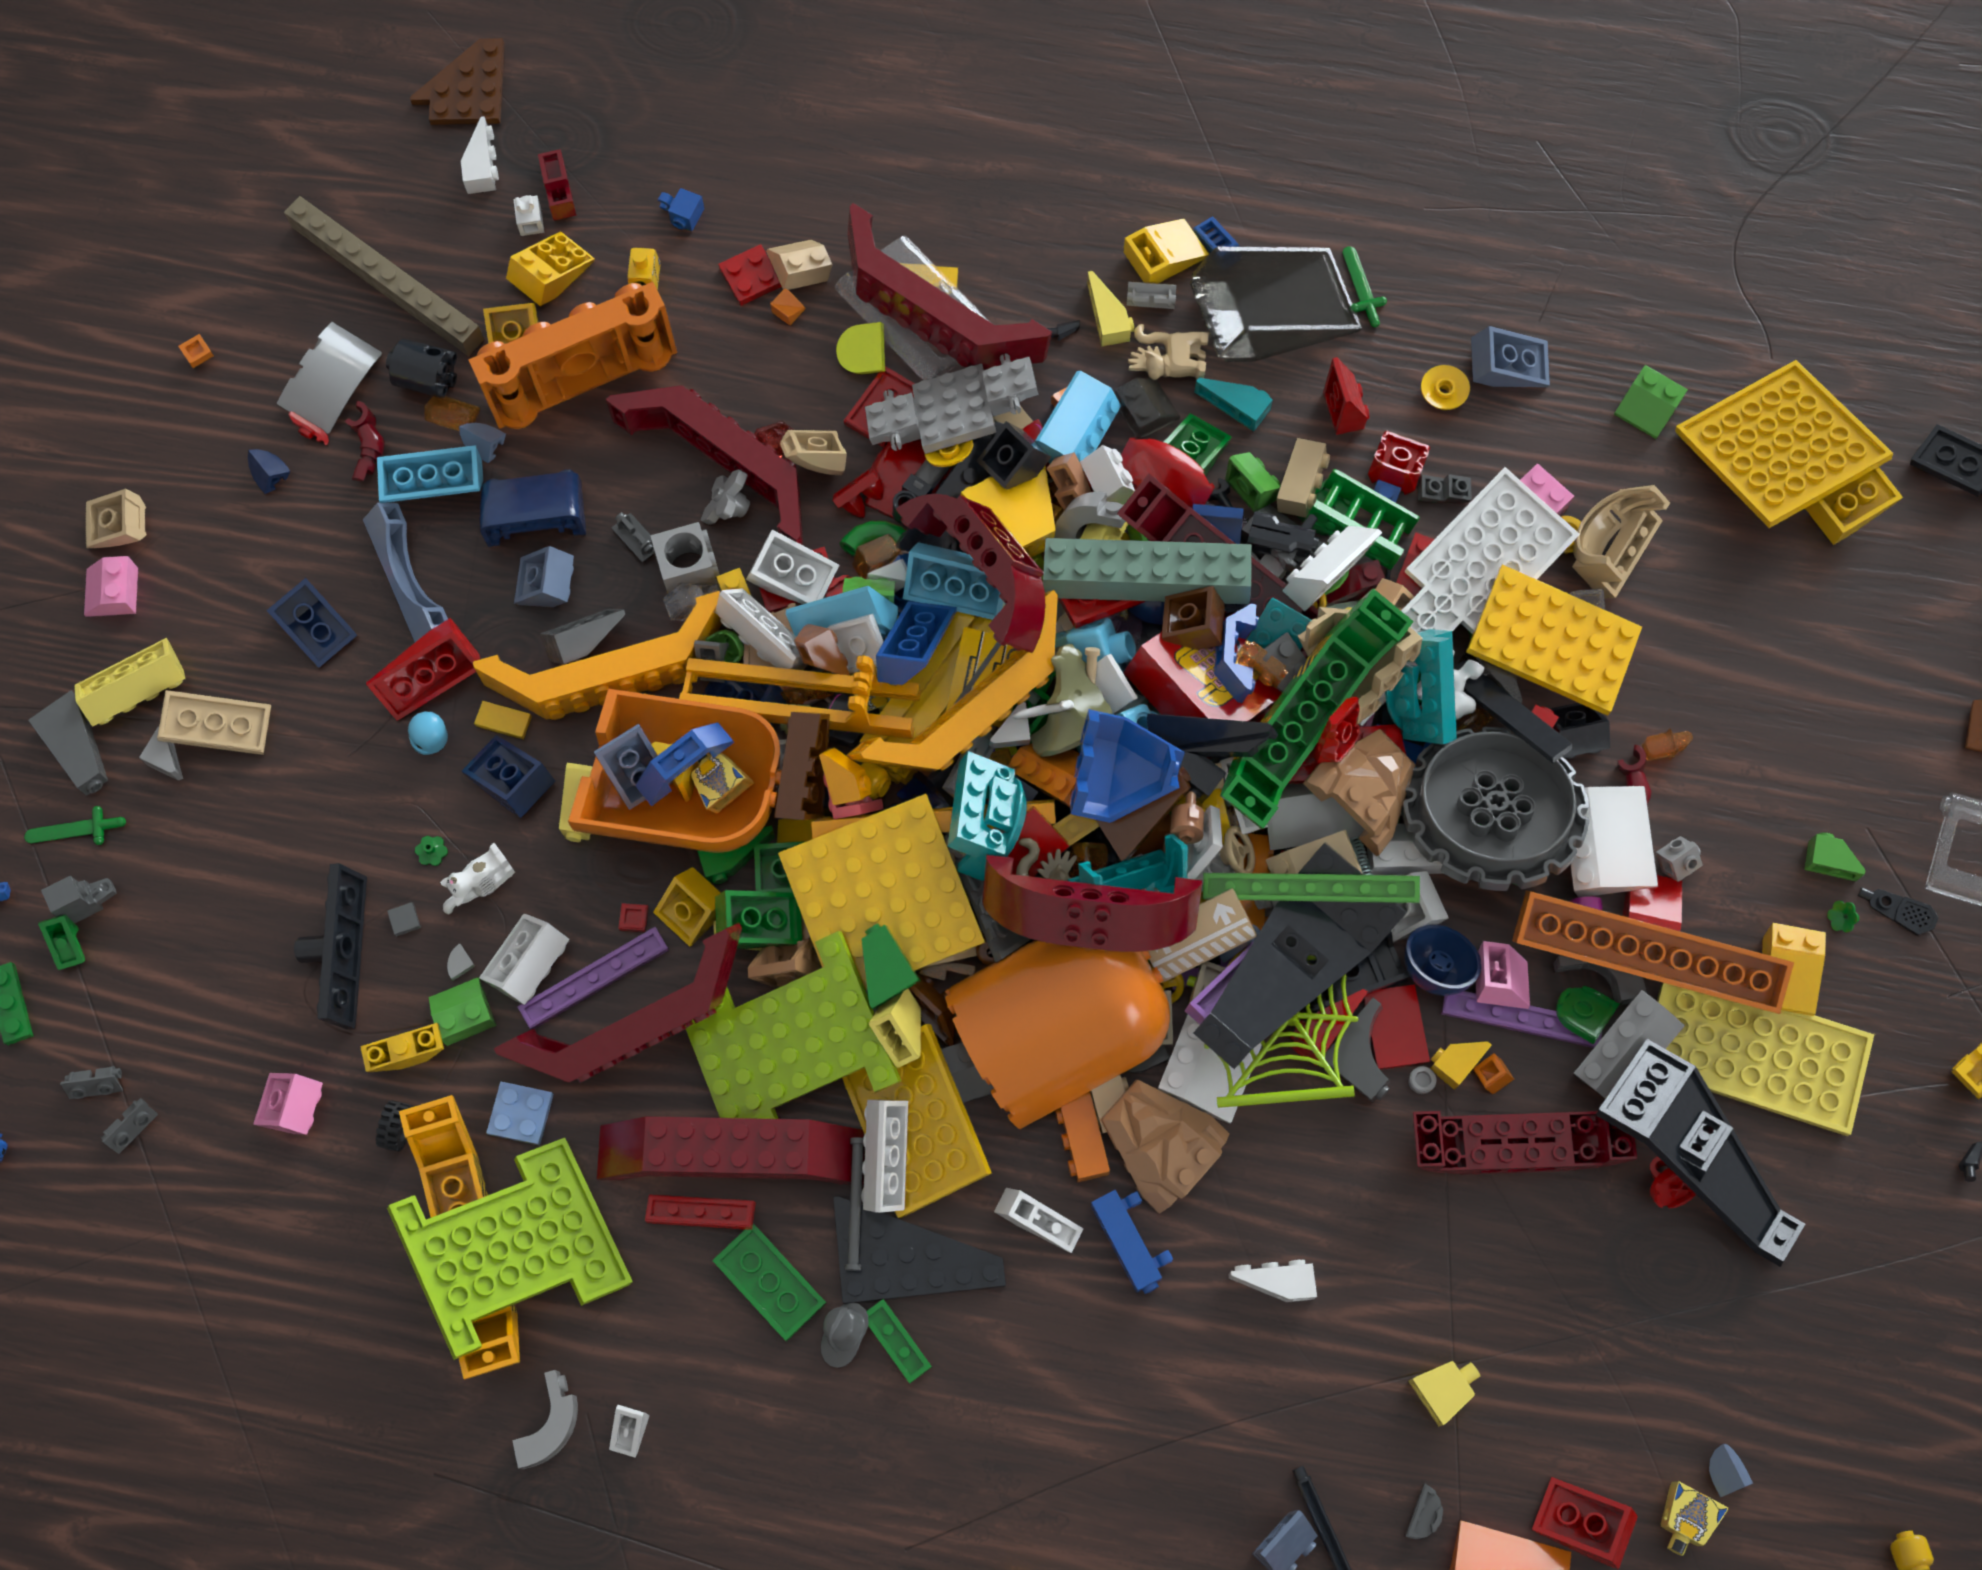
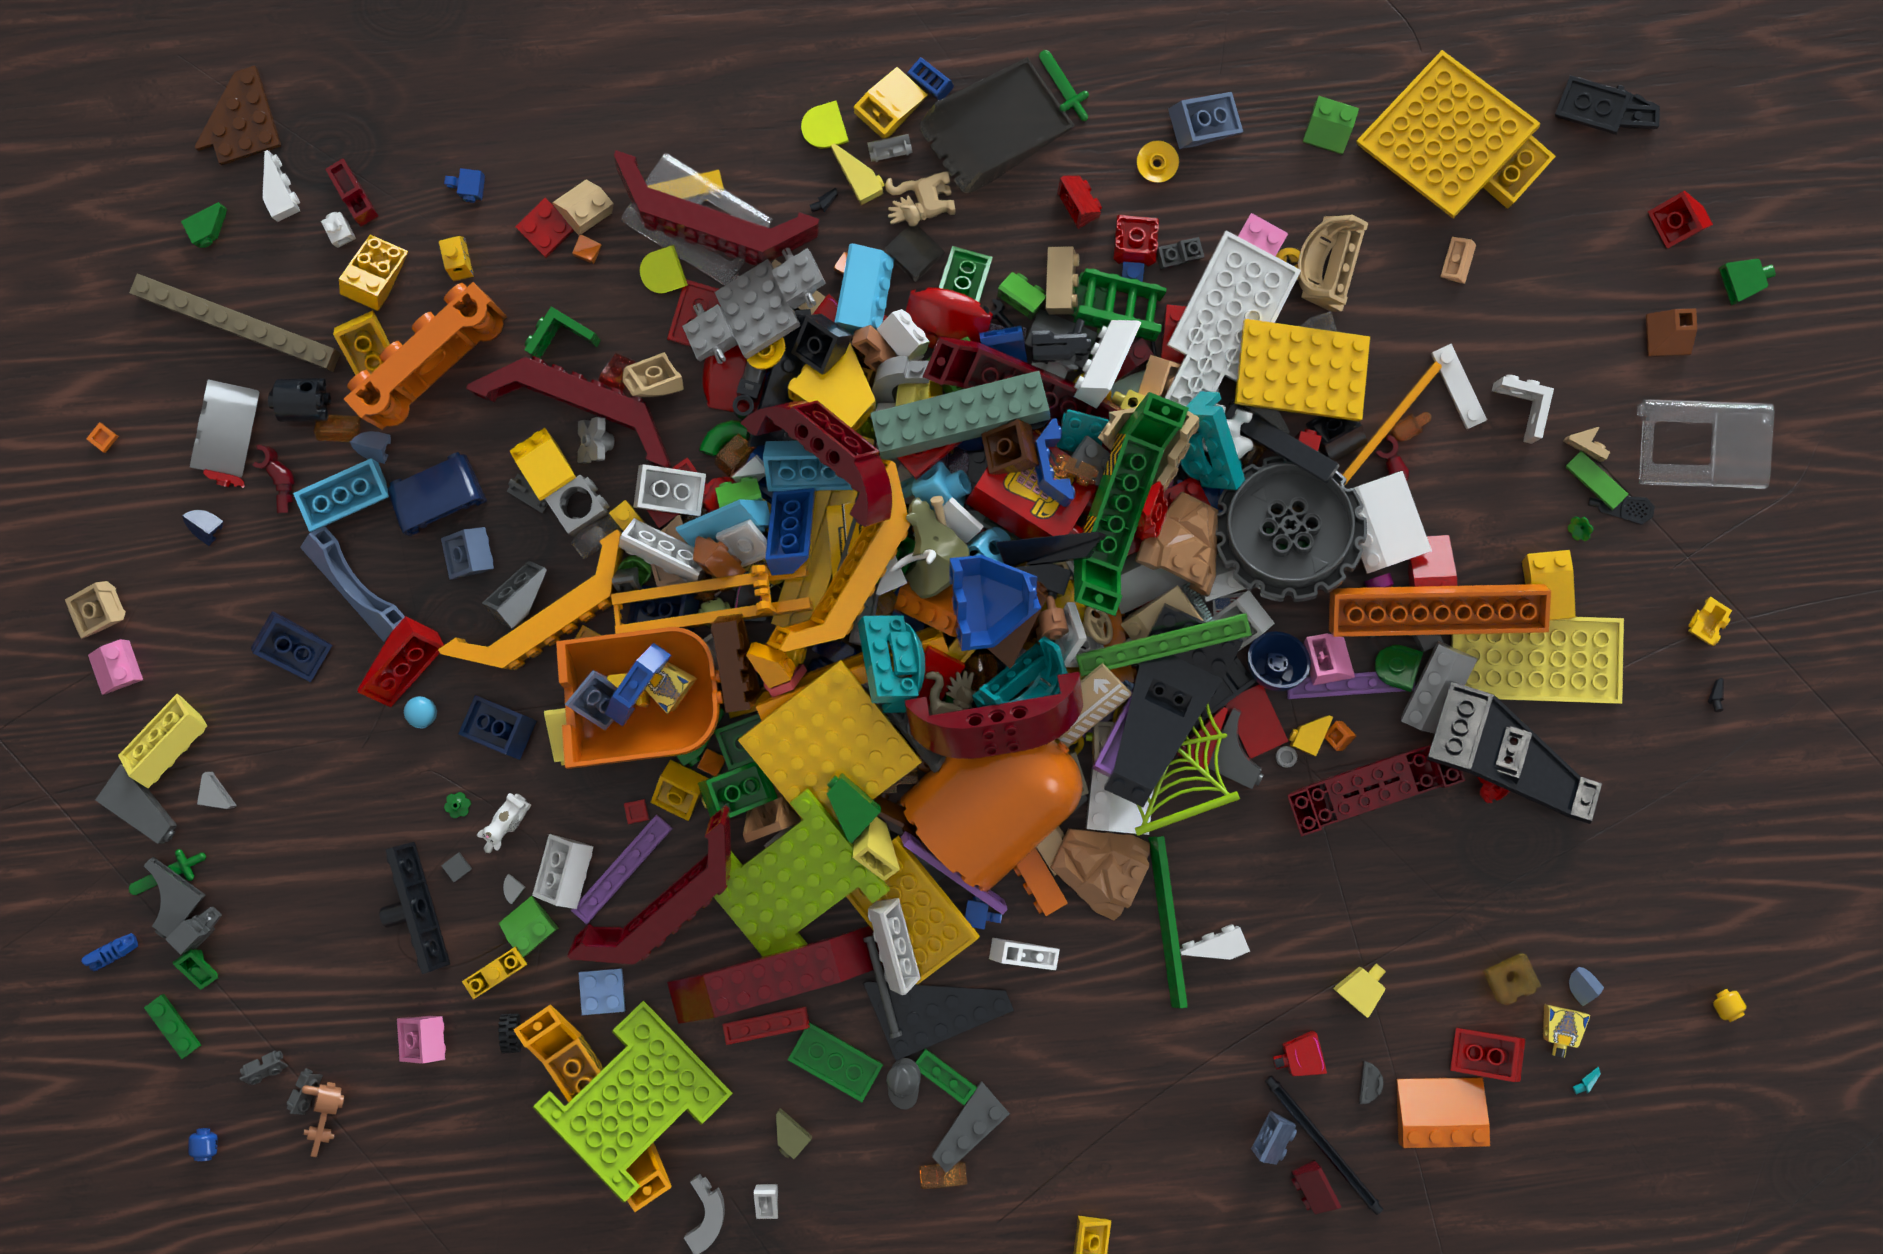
camera: 15 degrees left, 15 degrees up
tan tile [157,690,271,755] -> none
yellow tile [474,701,532,740] -> none
red tile [832,466,882,518] -> none
blue brick [1091,1190,1173,1294] -> none
teal slope [1194,378,1273,432] -> none
light grey brick [1656,836,1703,882] -> none
bright green slope [1804,833,1865,881] -> none
none -> dark grey arch [143,857,206,938]
none -> green slope [181,202,227,248]
none -> nougat piece [302,1082,344,1157]
none -> yellow slope [510,428,576,501]
none -> green bracket [524,306,601,359]
none -> orange slope [697,748,725,776]
none -> olive slope [776,1108,812,1159]
none -> neon yellow tile [801,101,849,149]
none -> medium lavender tile [901,831,1007,915]
none -> clear orange slope [919,1162,967,1189]
none -> dark grey wing [931,1081,1010,1173]
none -> blue brick [965,896,1002,929]
none -> green tile [1148,836,1187,1009]
none -> red torso [1273,1031,1327,1076]
none -> light orange tile [1342,361,1442,486]
none -> white plate [1431,344,1487,430]
none -> light nougat slope [1440,237,1476,284]
none -> clear yellow brick [1483,953,1541,1005]
none -> white bracket [1492,375,1554,444]
none -> tan slope [1563,427,1610,462]
none -> bright green tile [1566,451,1628,511]

